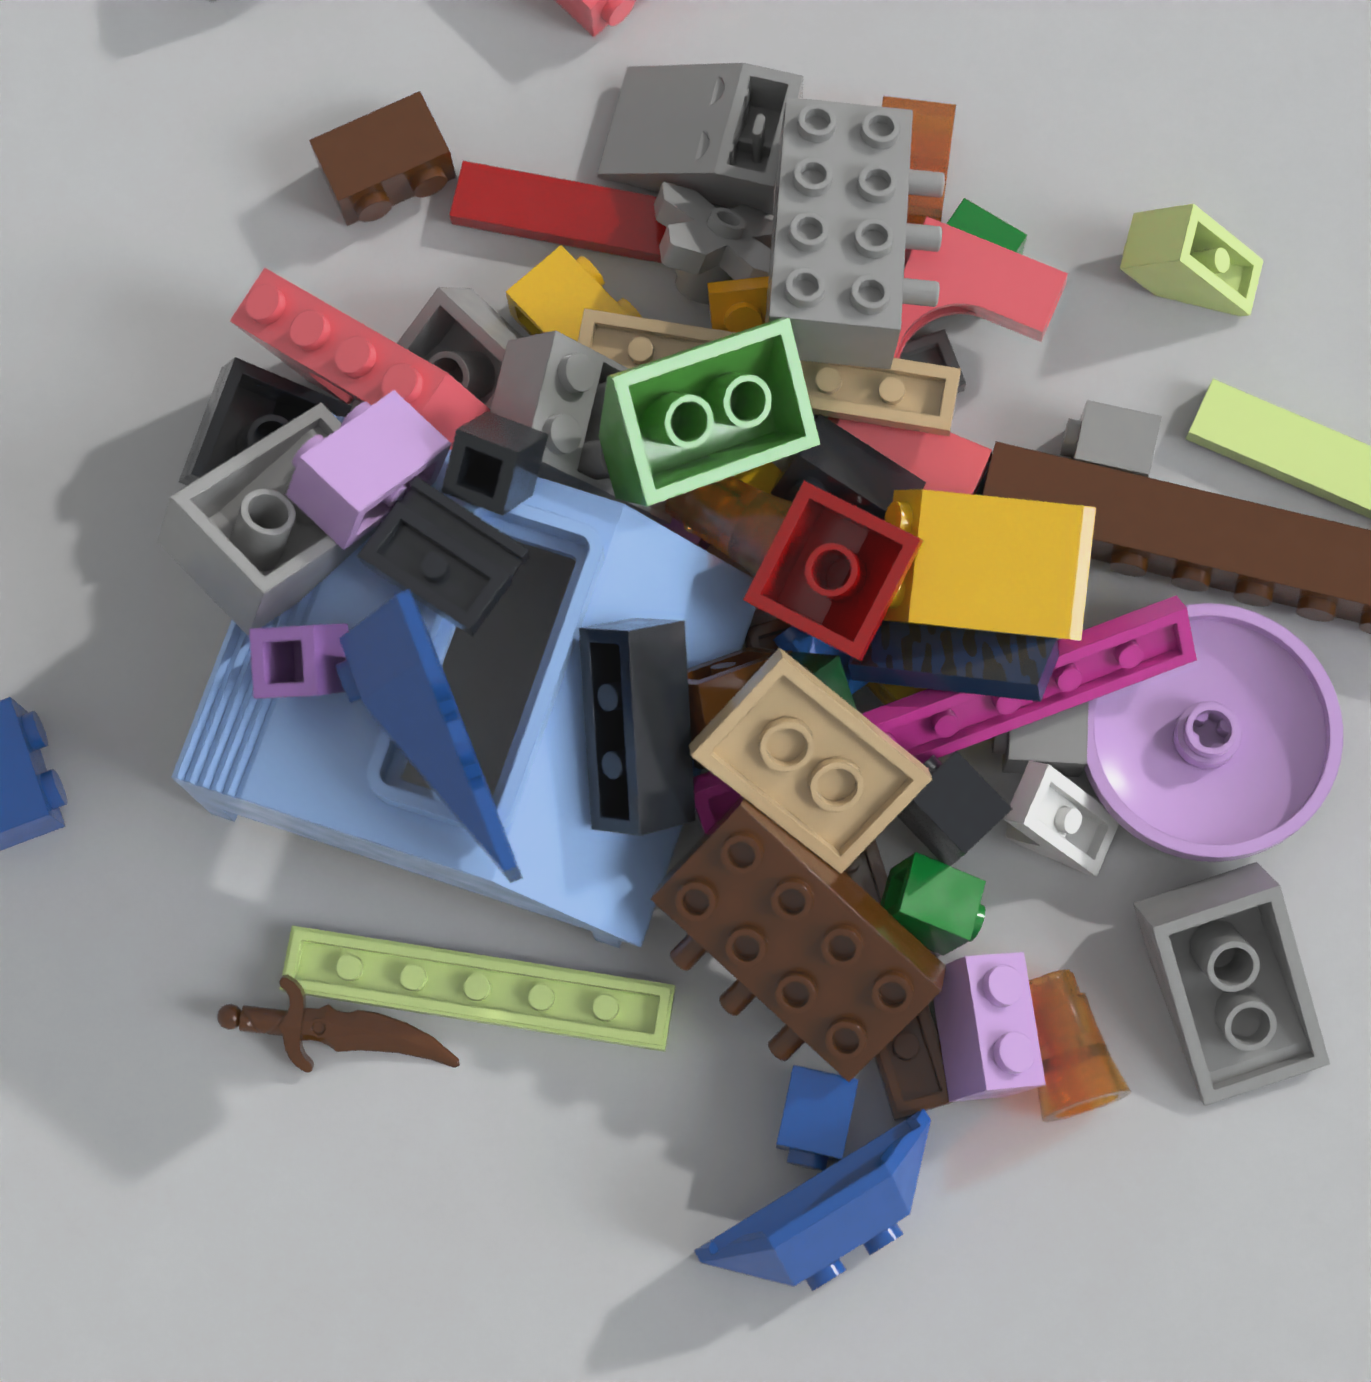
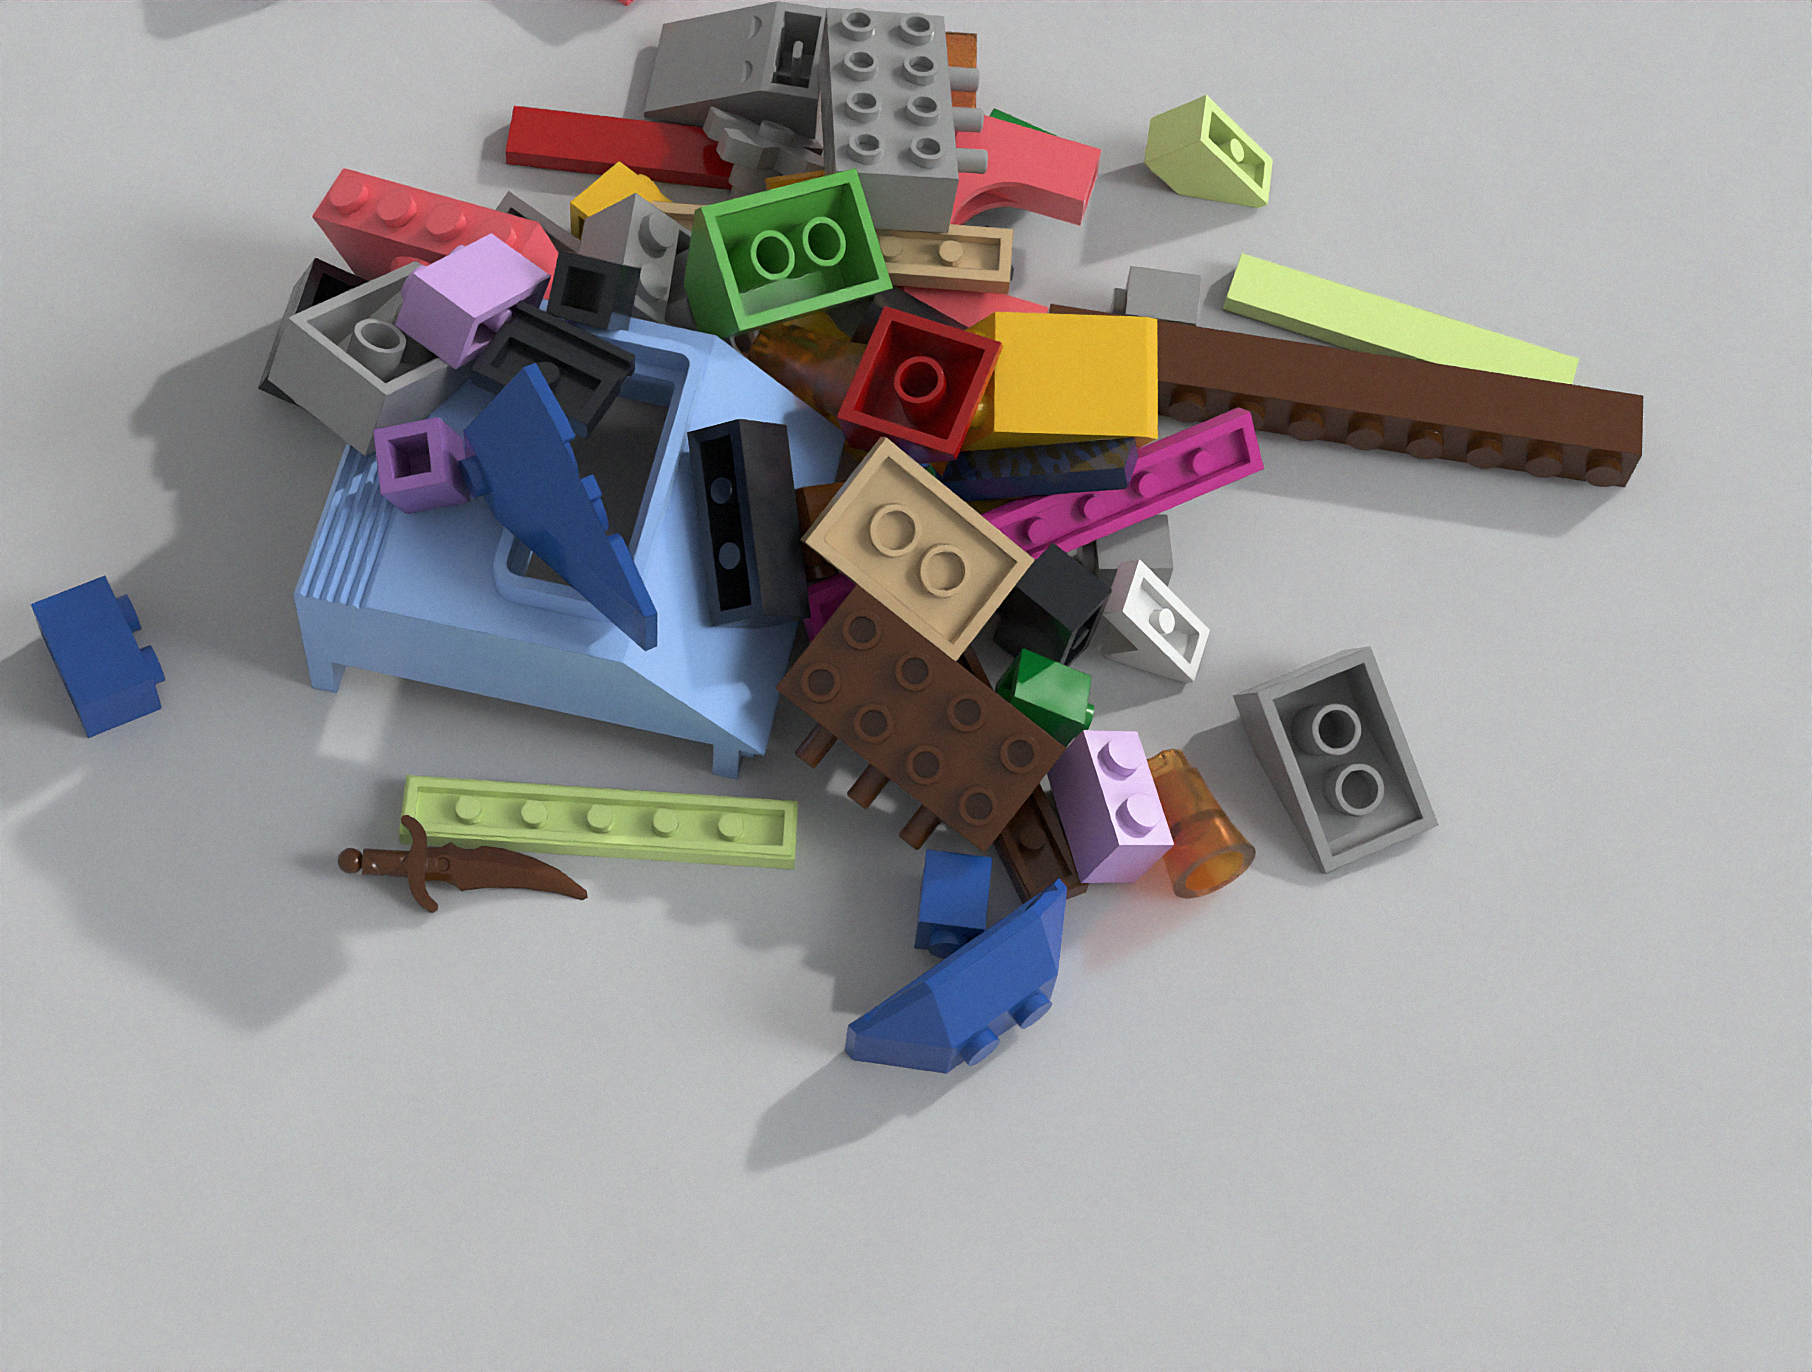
camera: 20 degrees left, 15 degrees down
reddish brown brick [309,91,457,226] -> none
lavender dish [1084,603,1343,862] -> none

